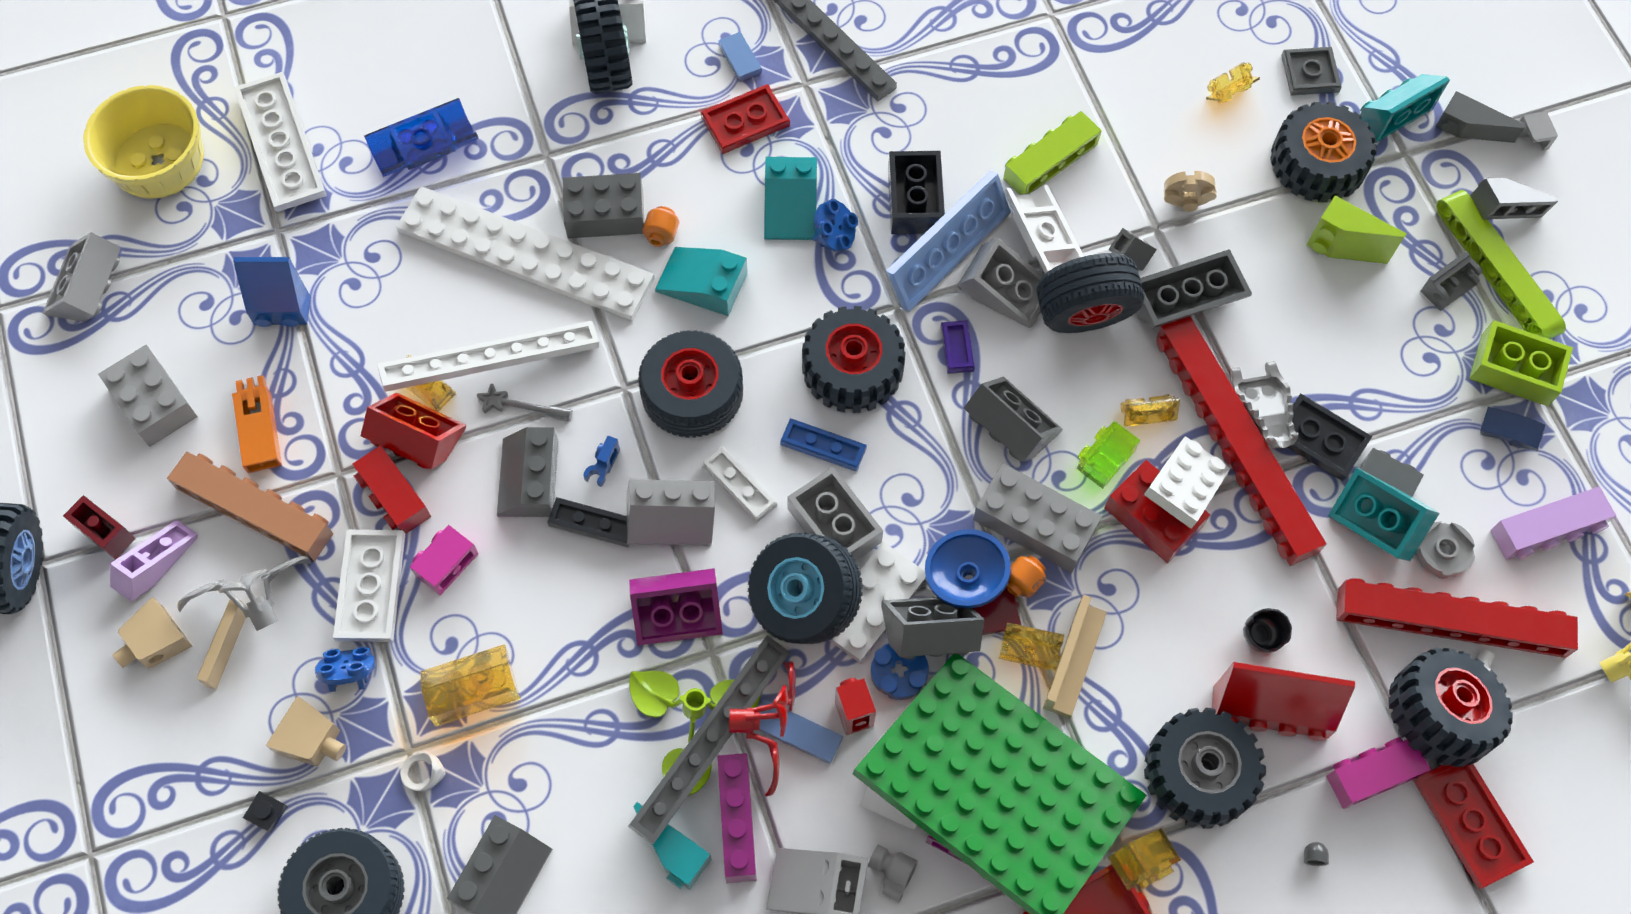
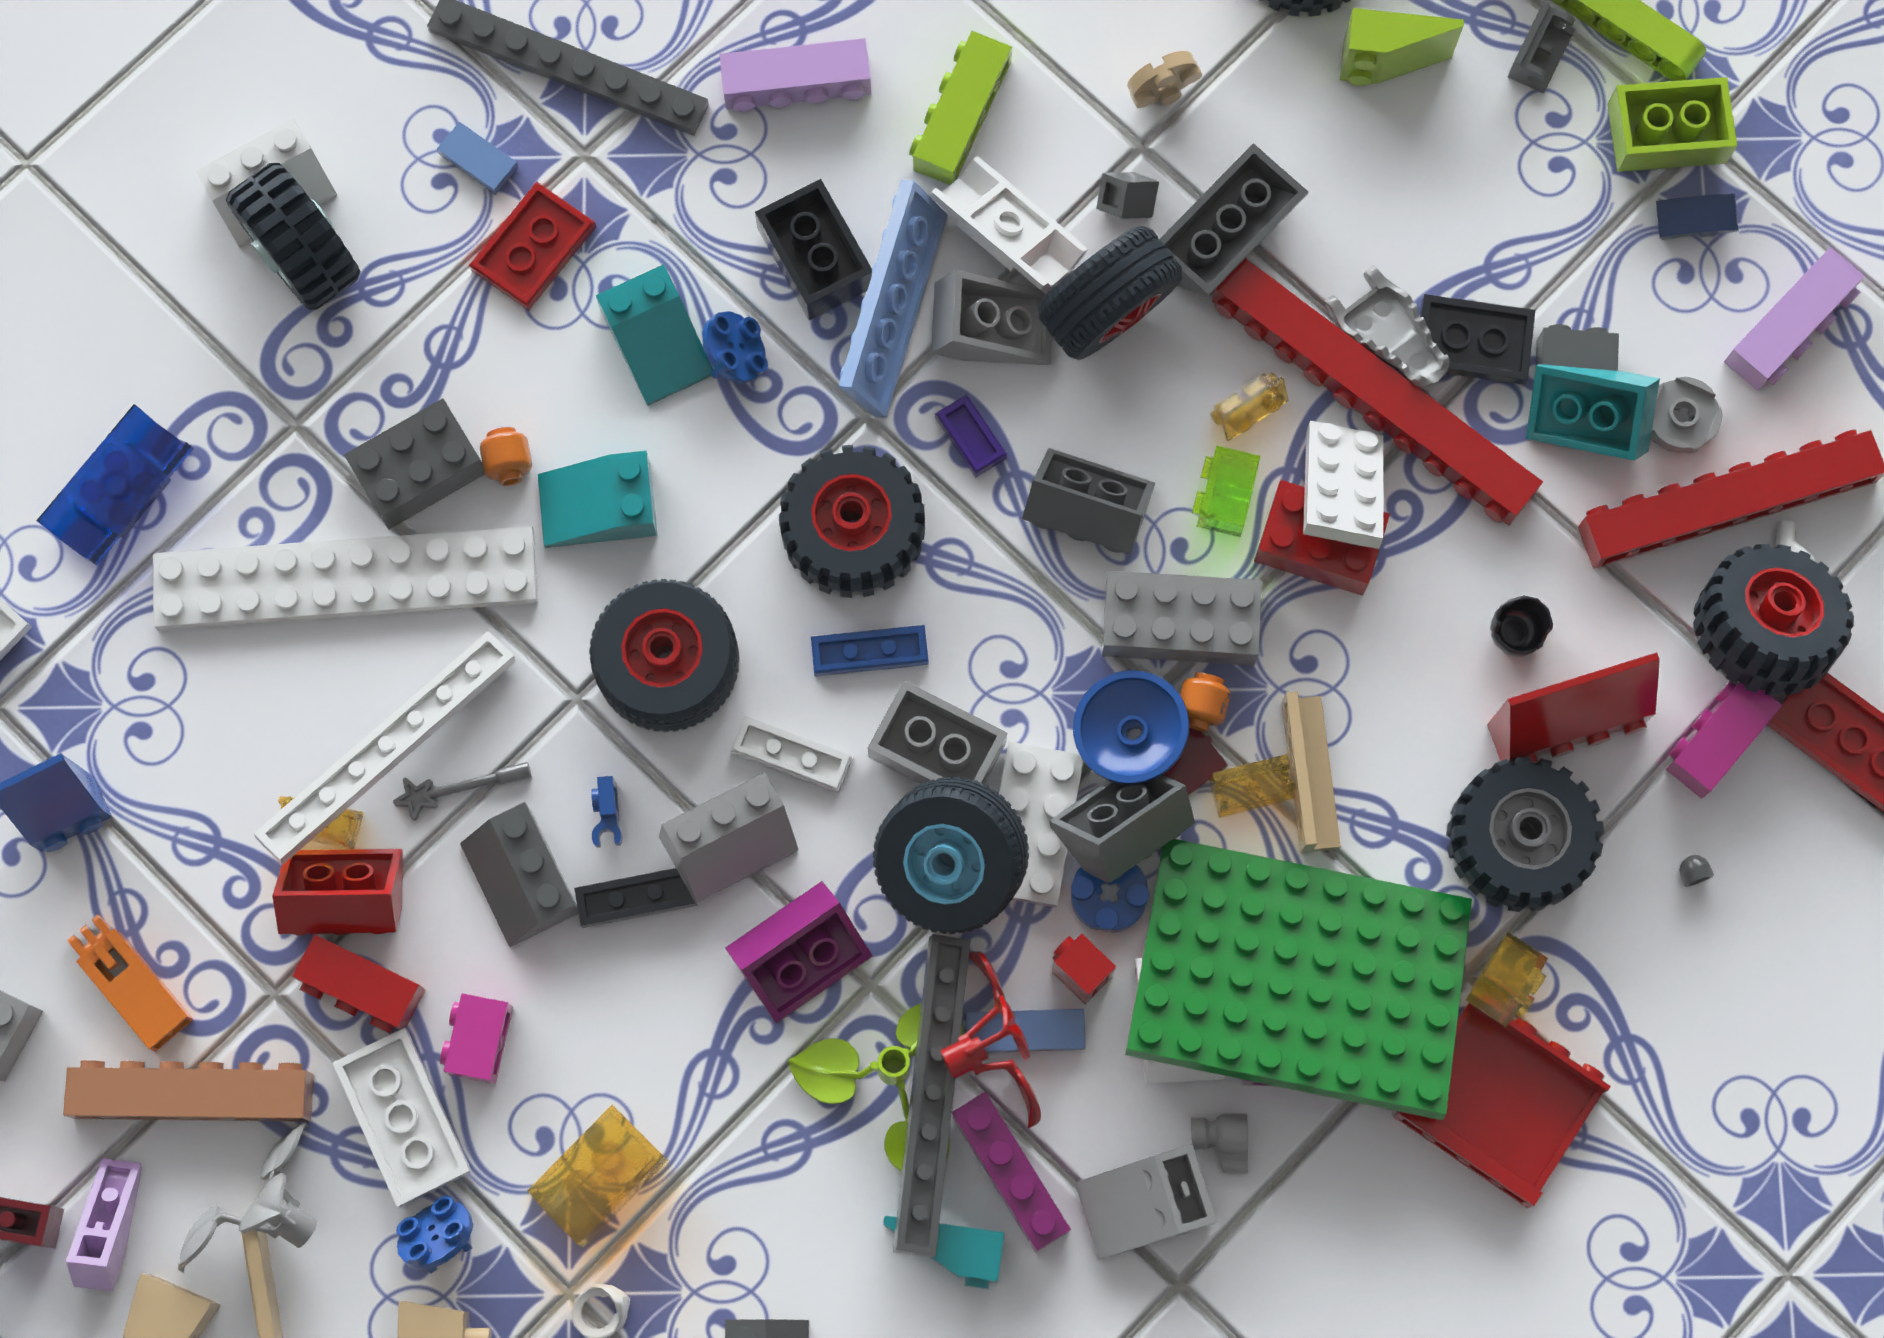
camera: 25 degrees left, 10 degrees up
none -> lavender brick [719,38,871,112]

